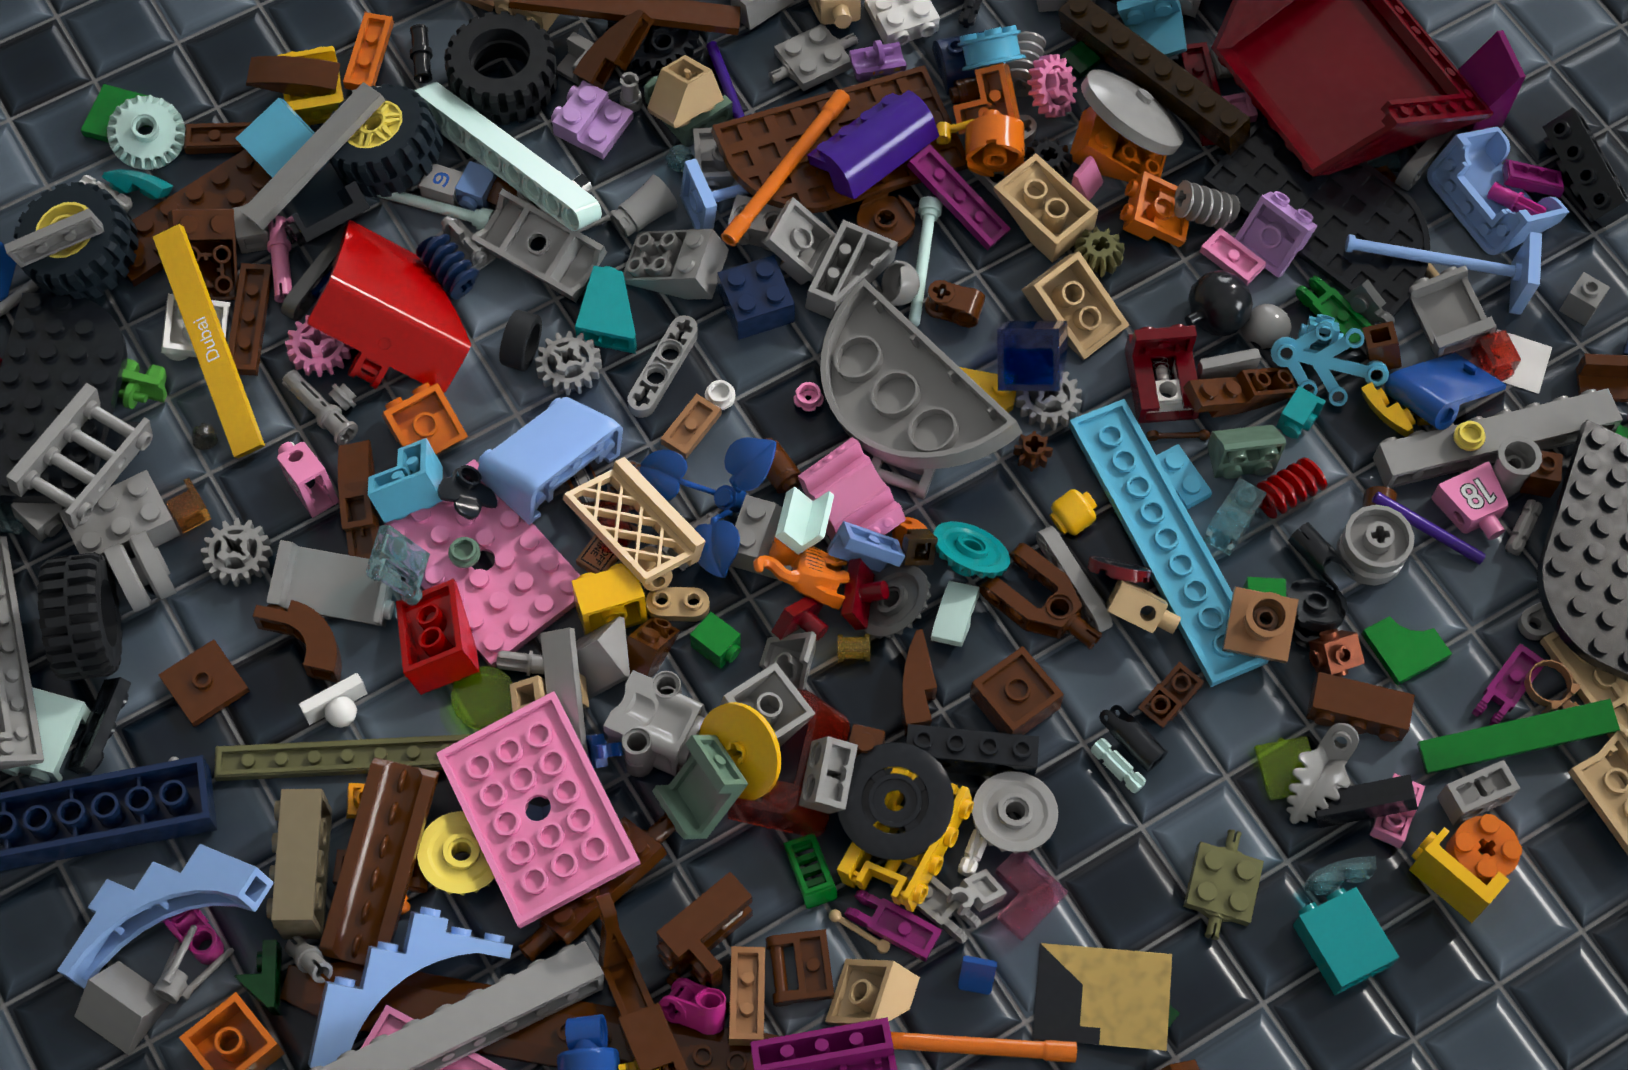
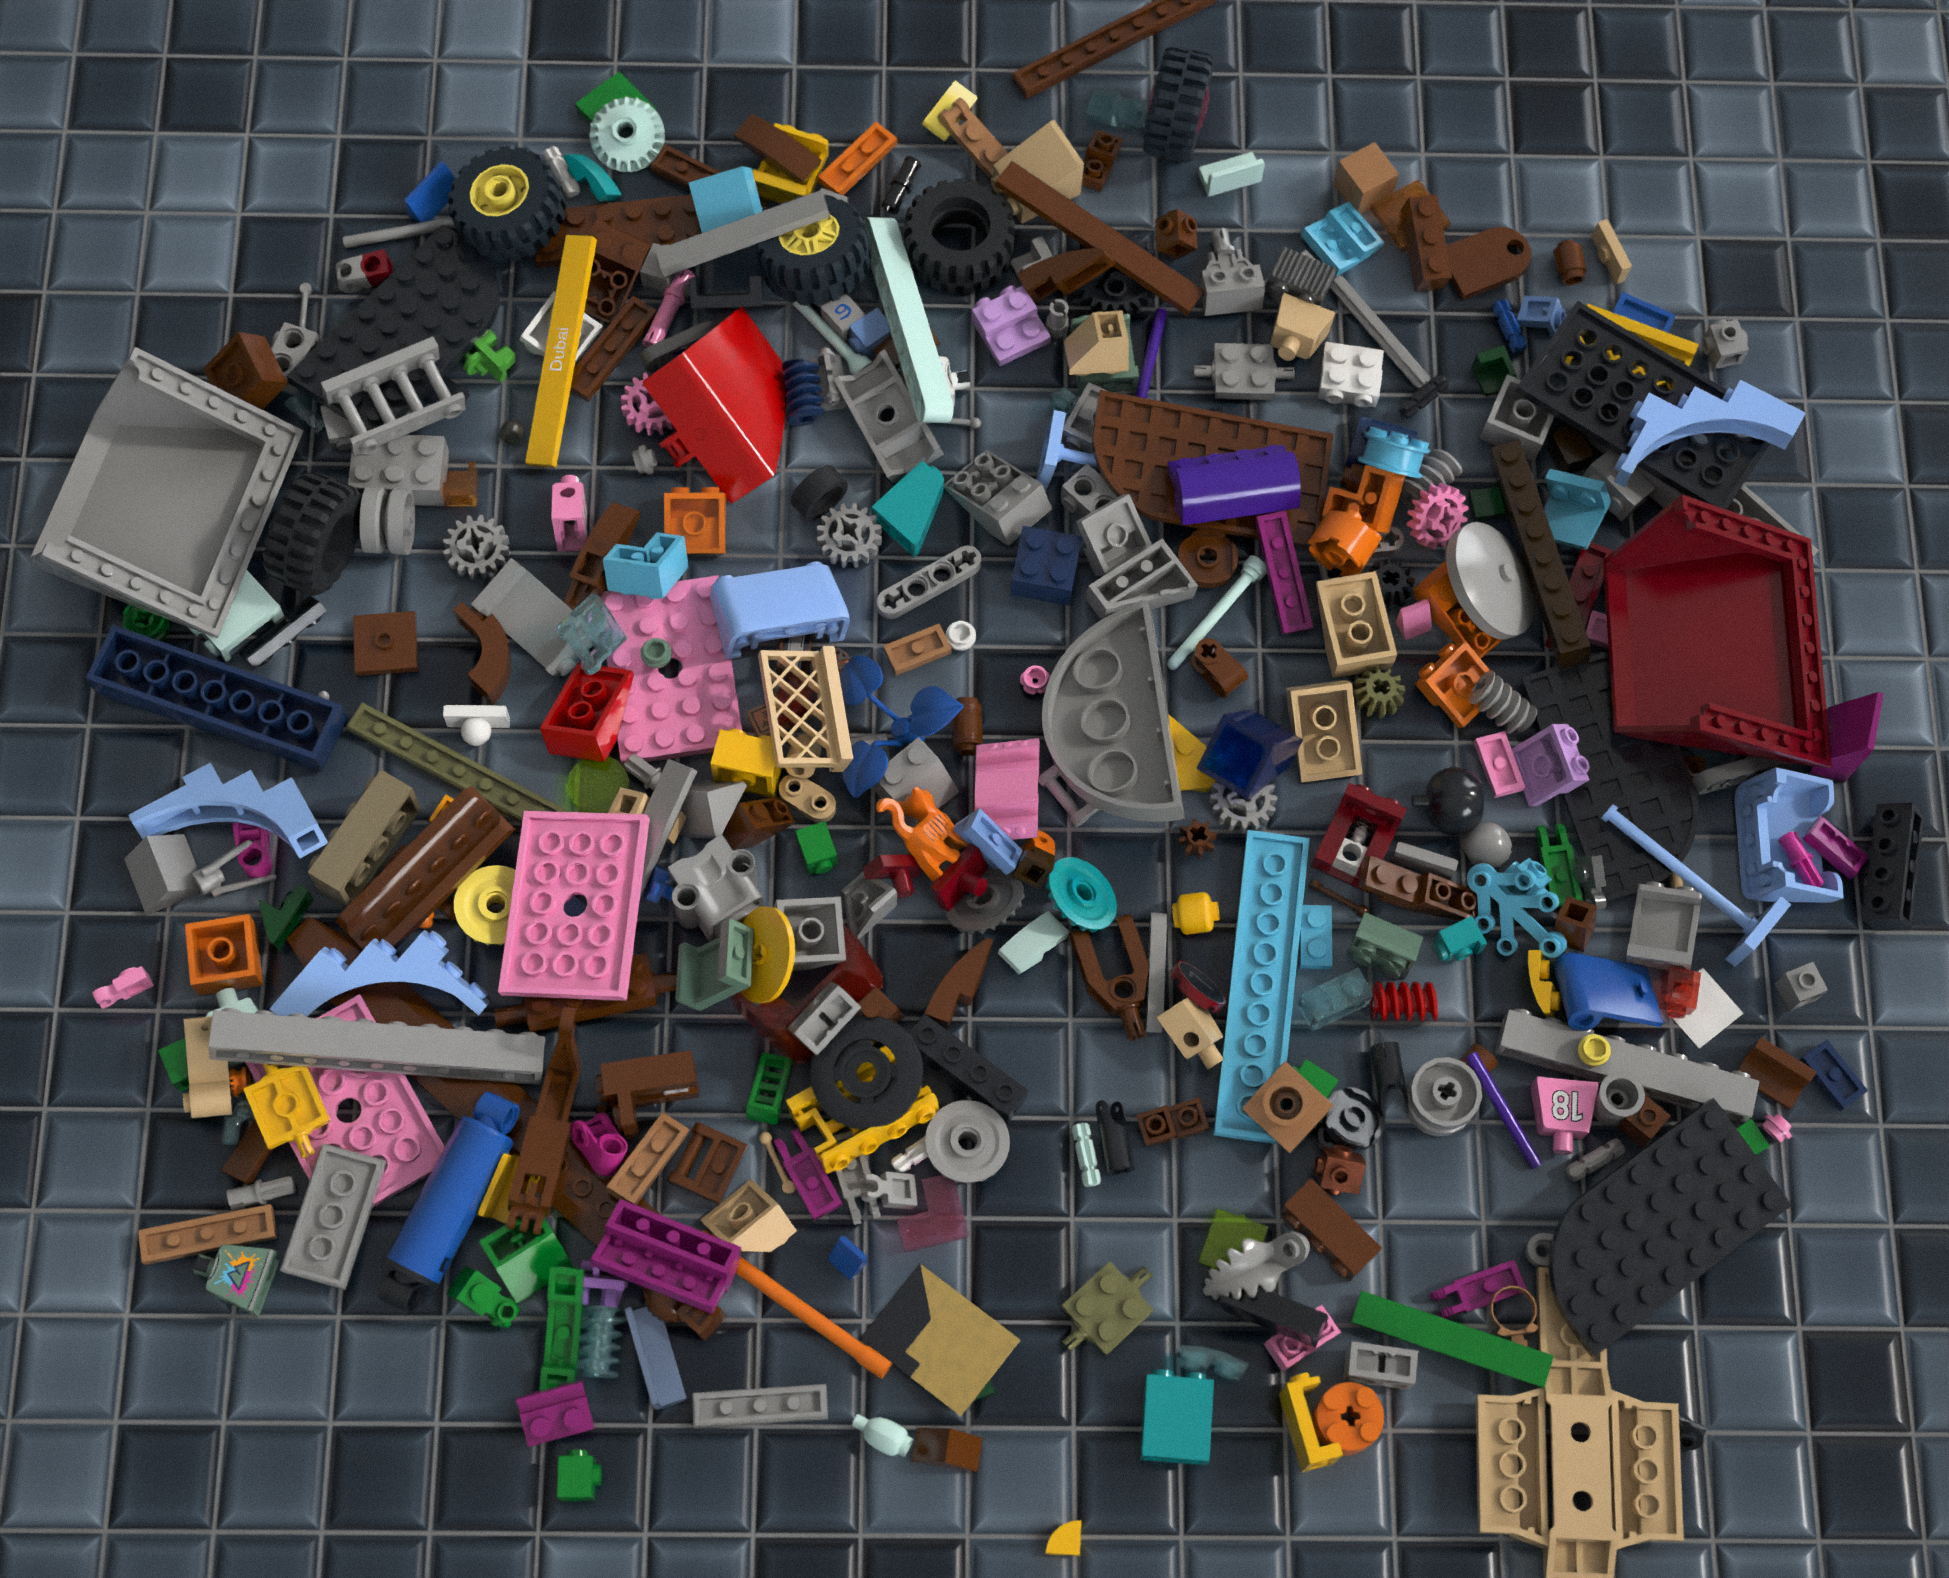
camera: 30 degrees right, 5 degrees up
light grey tile [4,208,105,267] -> none
light grey pin [282,370,358,445] -> none
light grey pin [285,936,333,983] -> none
black plate [438,465,497,520] -> none
light grey plant [610,174,678,237] -> none
orange piece [721,89,850,246] -> none
light aqua panel [775,487,834,555] -> none
clear yellow bush [837,633,870,663] -> none
medium lavender hips [849,40,907,82] -> none
light grey hair [881,260,920,306] -> none
yellow hand [936,119,974,145] -> none
reddish brown container [970,646,1064,735] -> none
green tile [1361,616,1452,686] -> none

